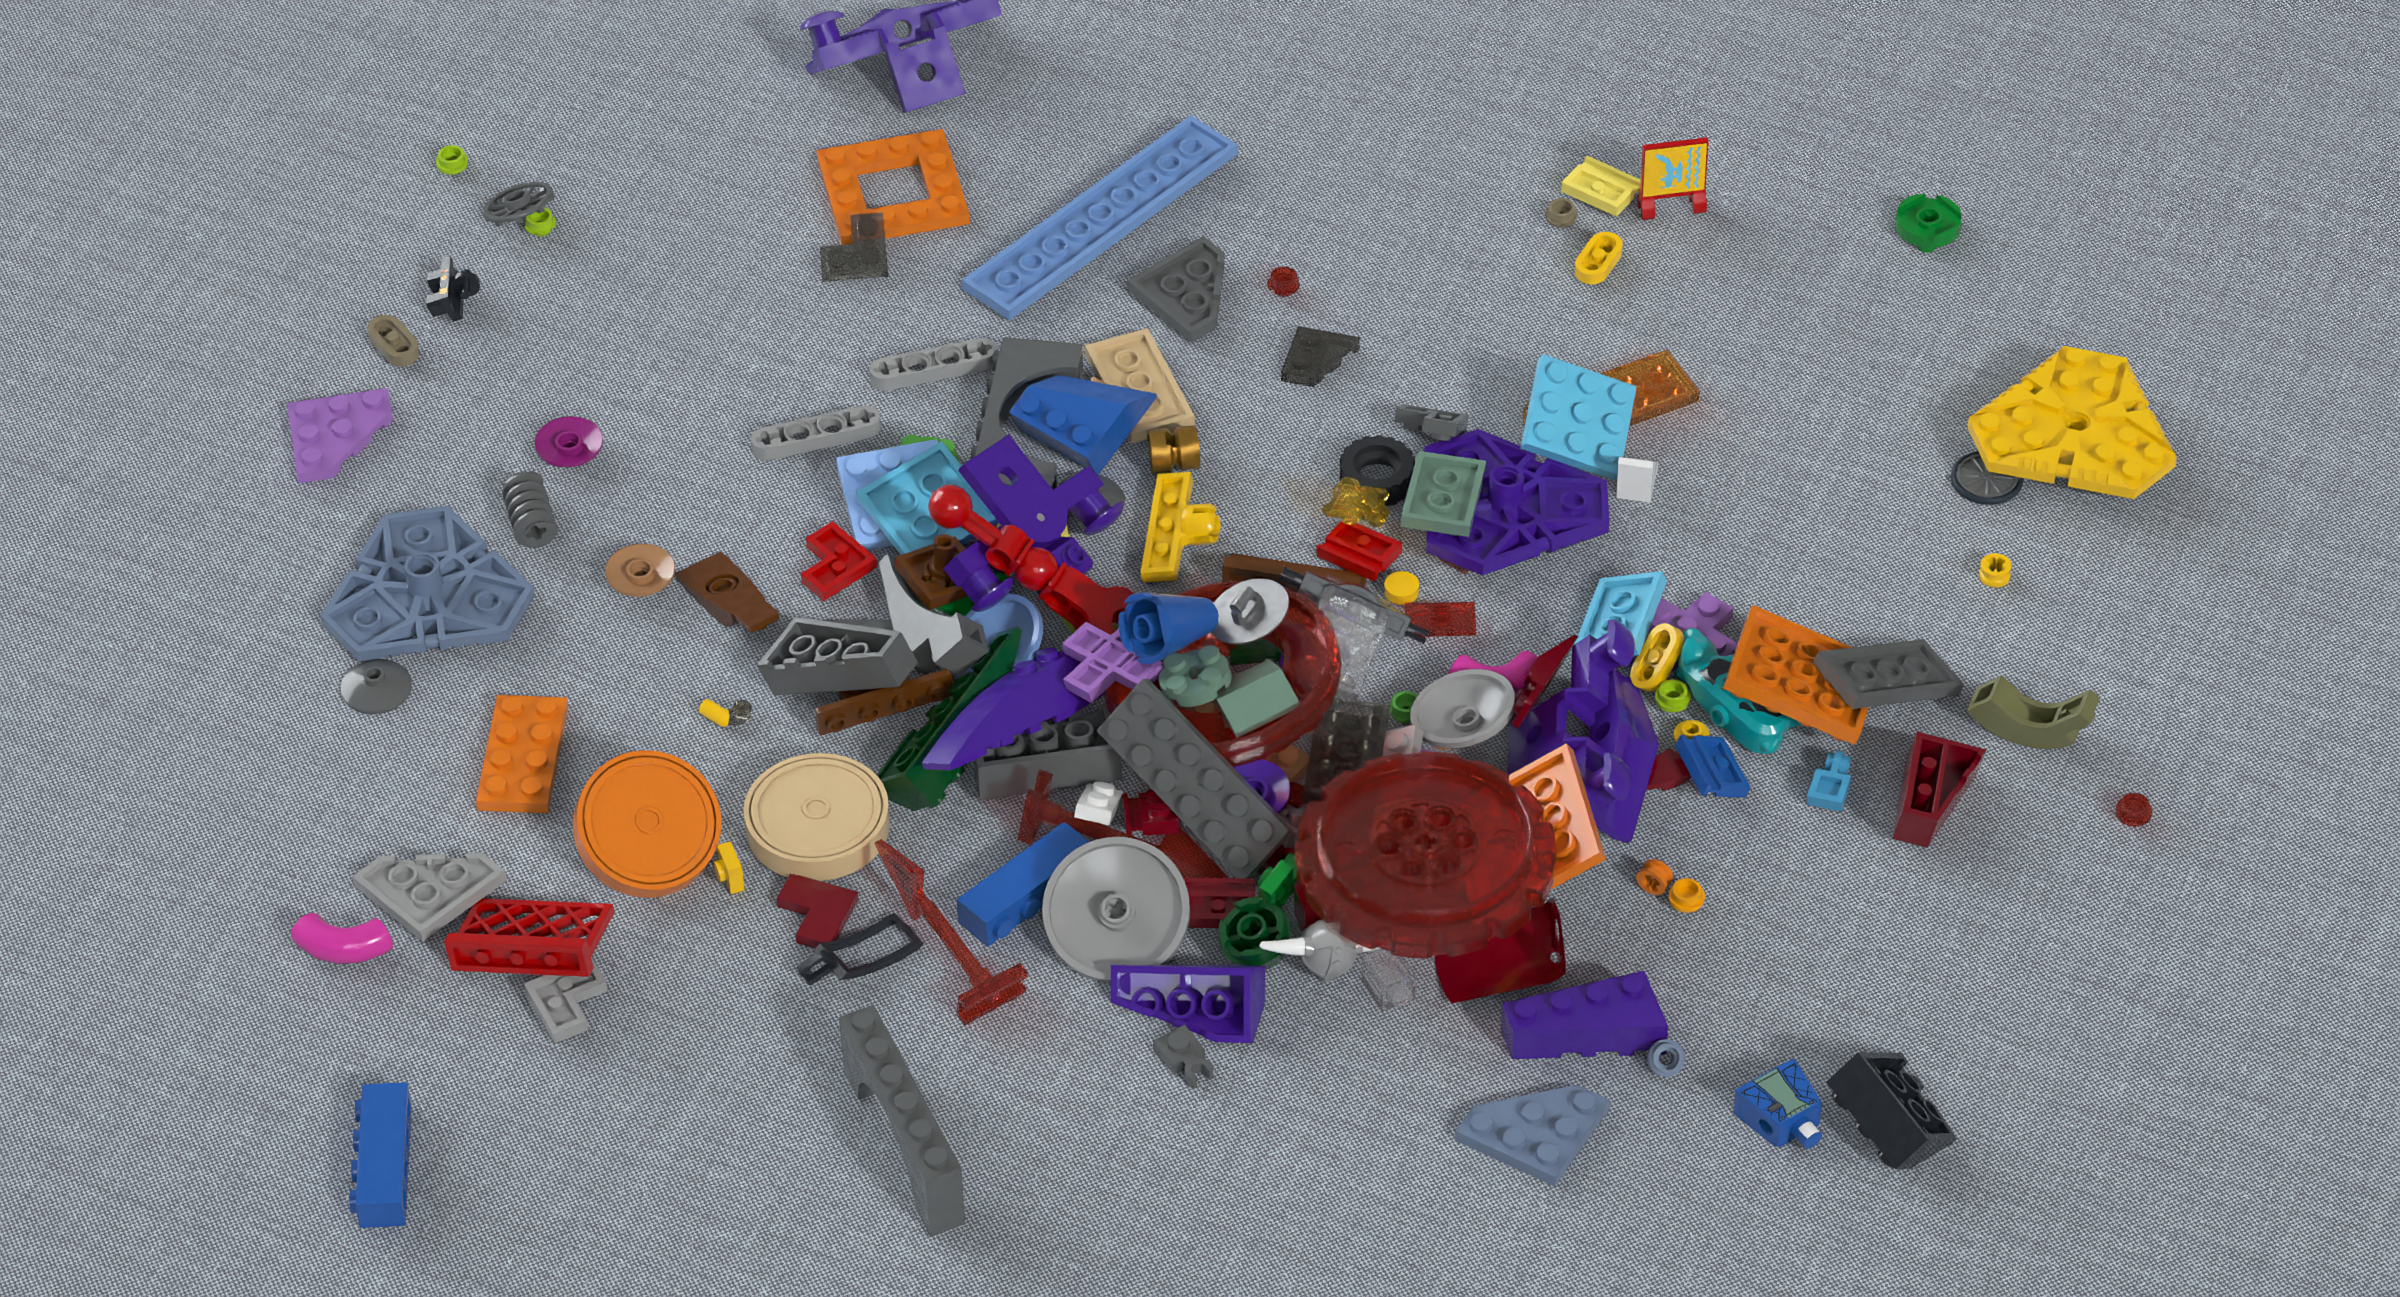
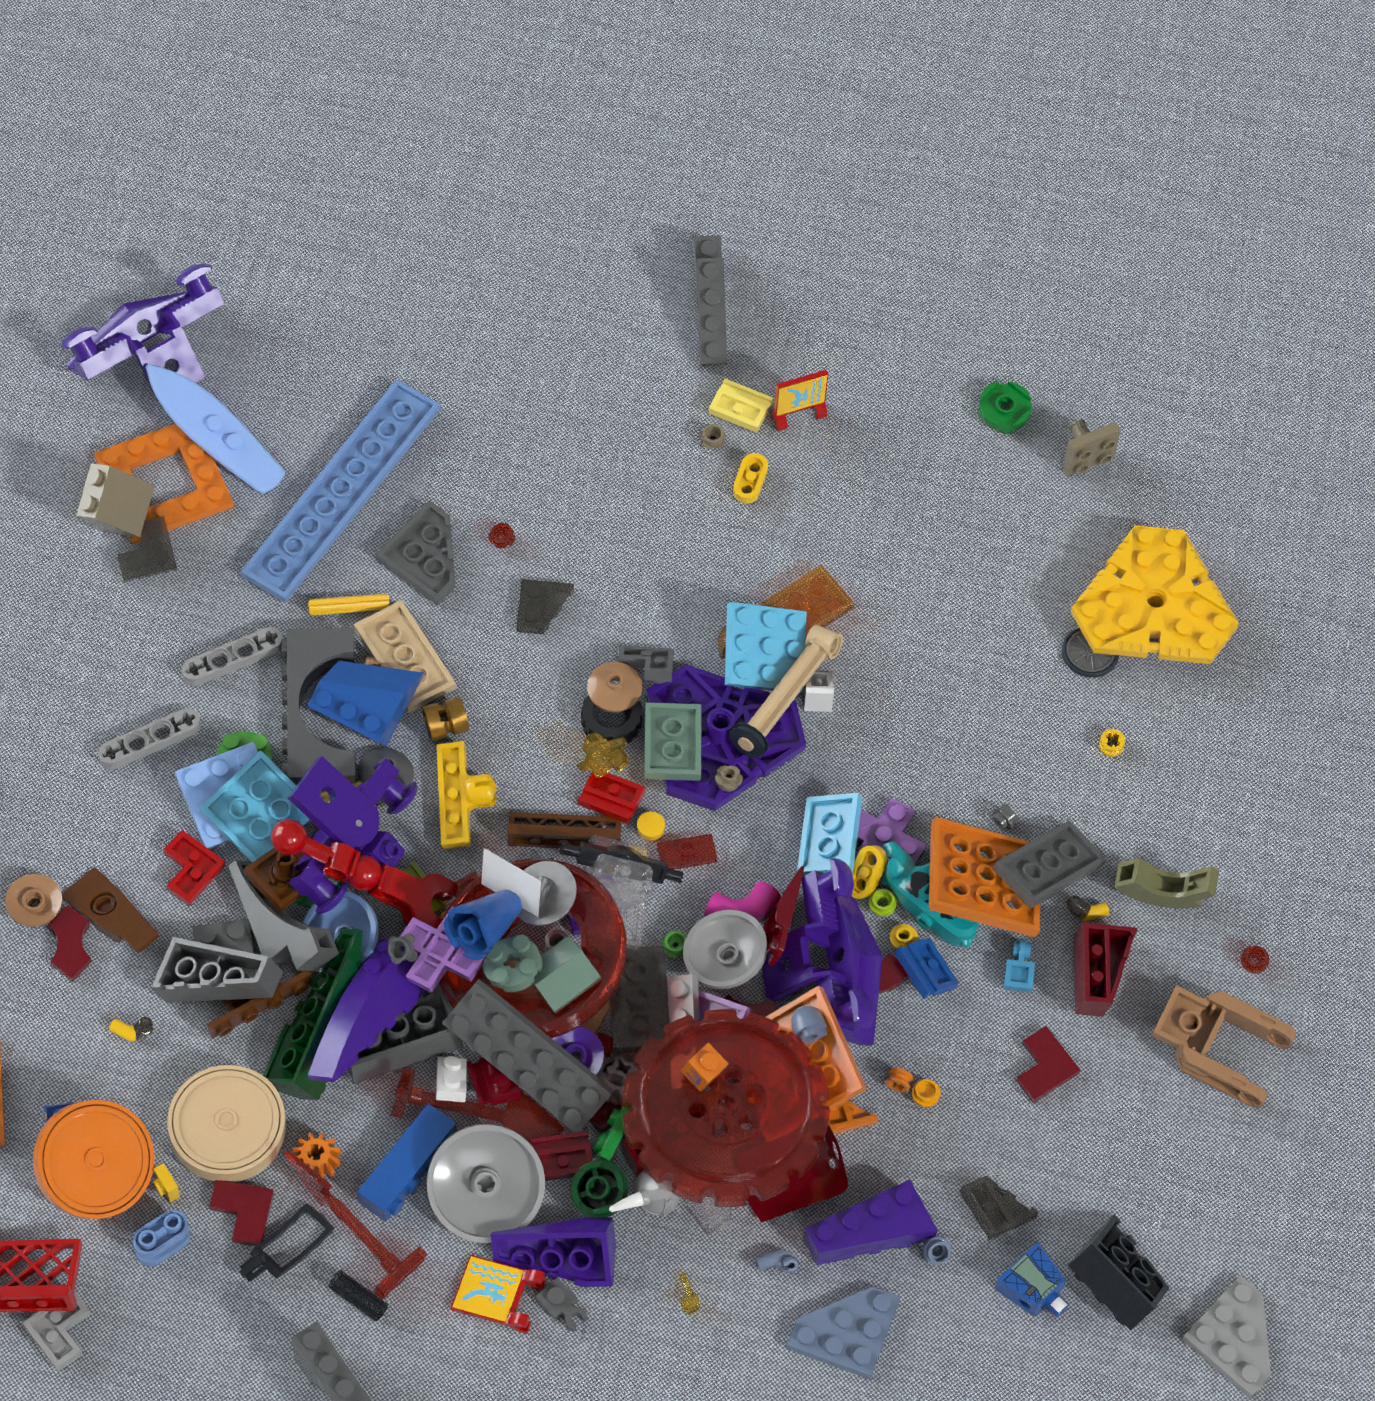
camera: 15 degrees left, 15 degrees up
none -> dark red tile [48,905,92,982]
none -> dark tan slope [76,463,155,537]
none -> medium blue brick [133,1210,190,1267]
none -> light blue piece [146,364,285,494]
none -> orange gear [292,1132,341,1183]
none -> yellow axle [308,594,390,615]
none -> black piece [329,1270,388,1321]
none -> dark grey plate [388,933,418,964]
none -> flag [451,1255,547,1334]
none -> white sticker [481,848,541,917]
none -> medium nougat dish [587,662,642,712]
none -> clear yellow hand [679,1272,700,1315]
none -> orange brick [680,1042,729,1092]
none -> dark grey arch [693,235,727,365]
none -> dark tan plate [715,765,743,792]
none -> tan piece [729,624,843,759]
none -> sand blue arm [754,1248,799,1273]
none -> sand blue piece [791,1006,827,1045]
none -> orange tile [820,1100,878,1134]
none -> clear smoke wing [959,1176,1039,1240]
none -> dark grey plate [992,804,1018,830]
none -> dark red tile [1016,1026,1080,1103]
none -> dark tan plate [1062,419,1121,477]
none -> arm [1067,895,1109,922]
none -> medium nougat plate [1151,985,1297,1108]
none -> light grey plate [1182,1275,1271,1399]

